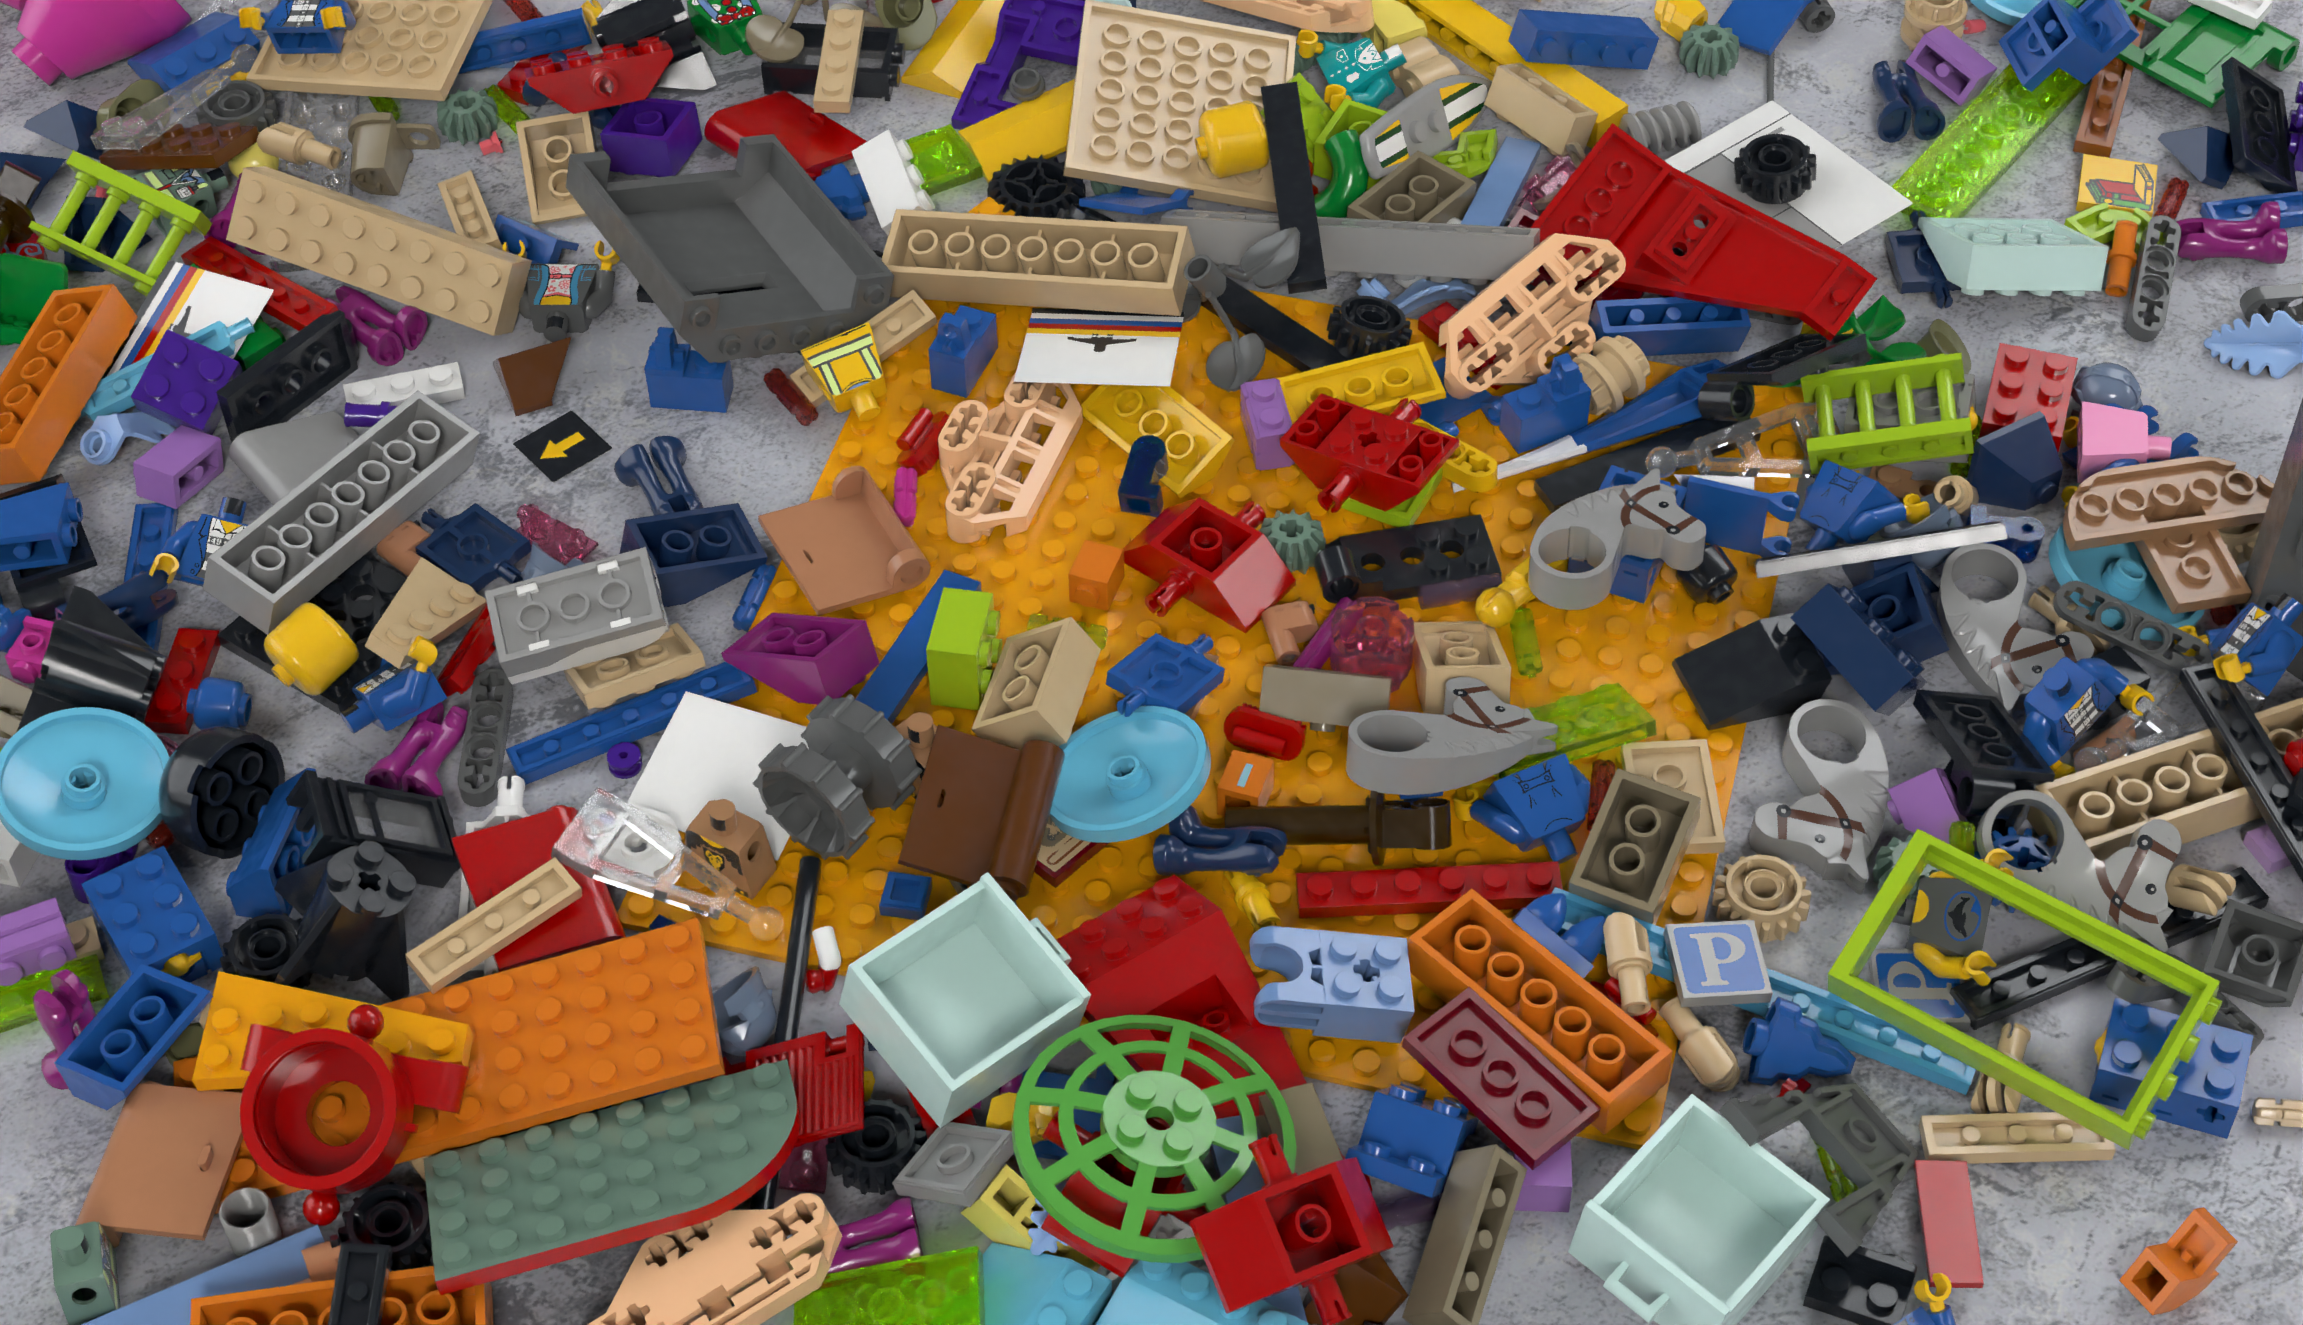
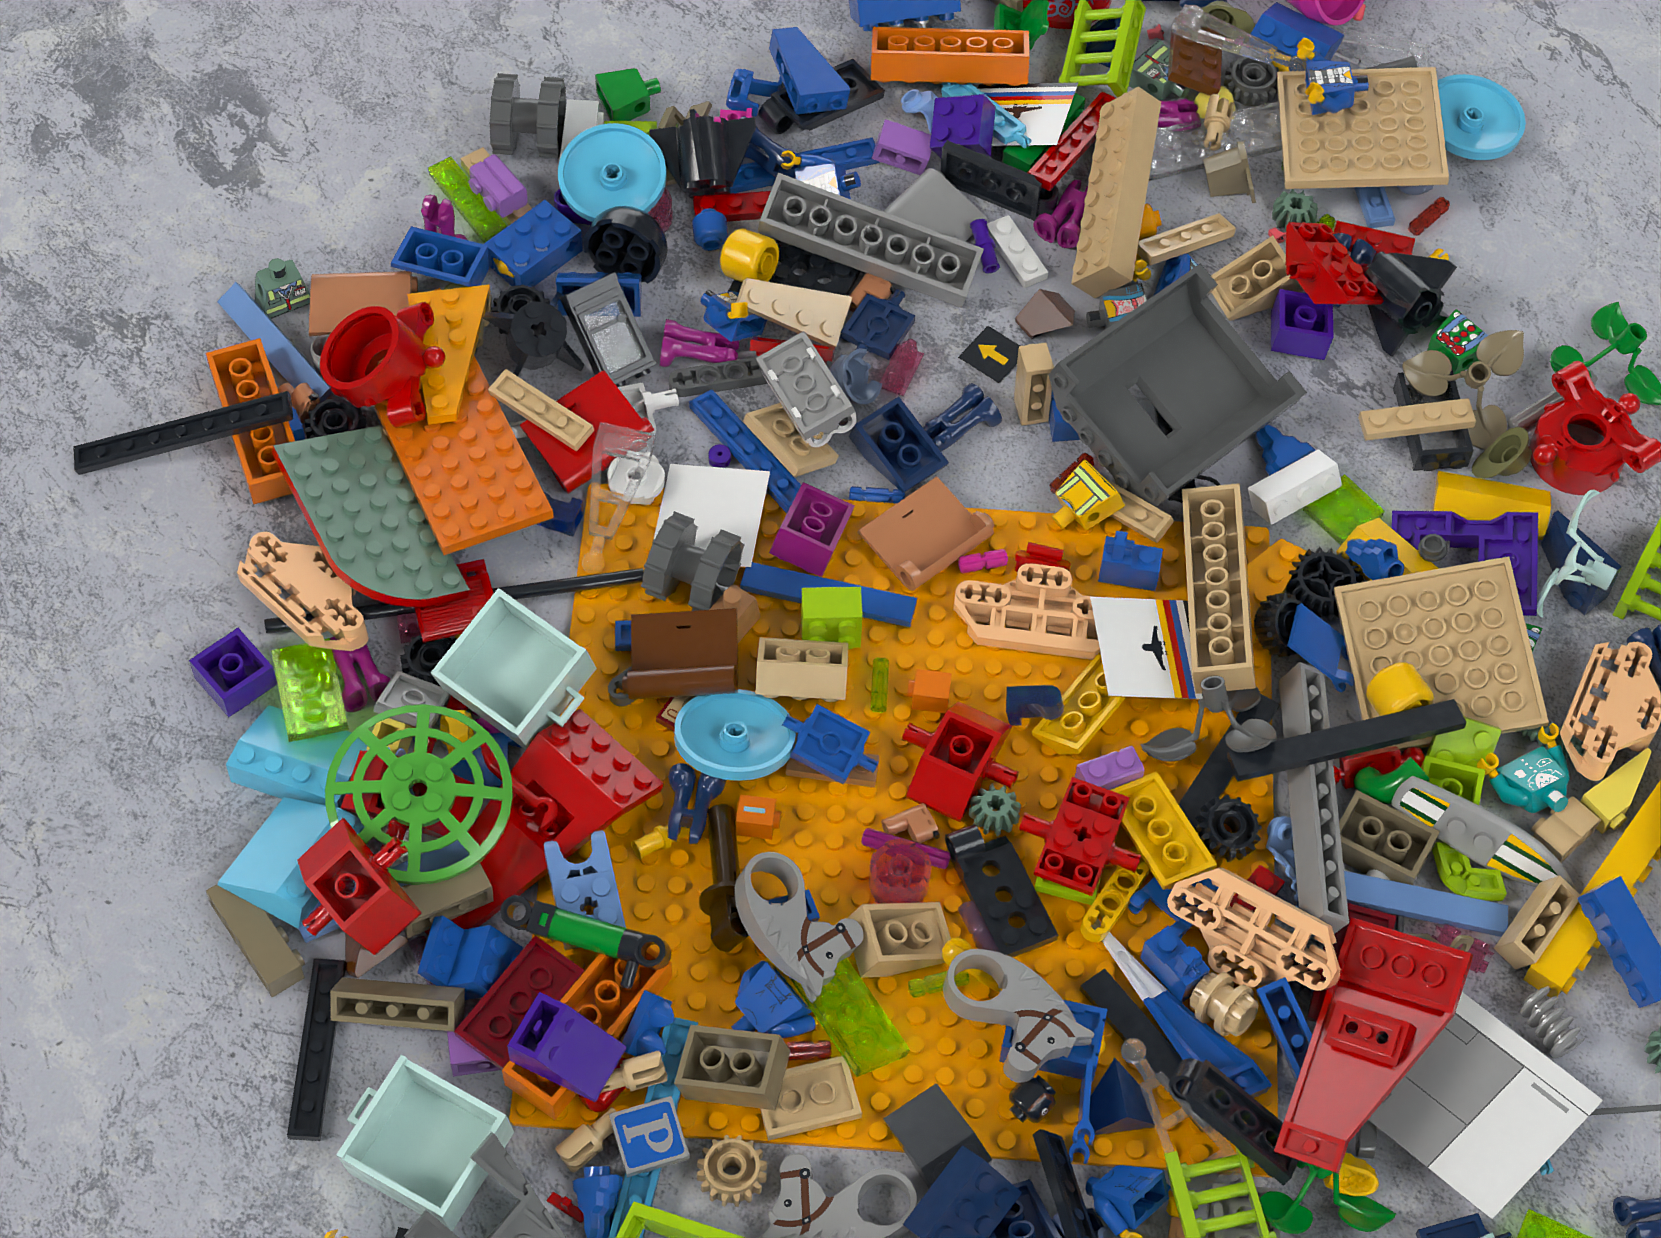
camera: 75 degrees right, 10 degrees up
blue tile [458,8,592,74] -> none
medium nougat torso [683,799,777,900] -> none
red door [704,90,868,181] -> none
sand blue helmet [713,966,777,1056] -> none
arm [805,926,842,994] -> none
red piece [1224,703,1307,761] -> none
dark tan brick [1259,664,1393,732] -> none
red plate [1296,861,1563,919] -> none
black gear [1734,134,1817,204] -> none
none -> red piece [480,743,558,832]
none -> piece [500,895,671,989]
none -> dark purple slope [507,992,626,1102]
none -> tan brick [1014,343,1054,426]
none -> blue rock [1345,538,1404,581]

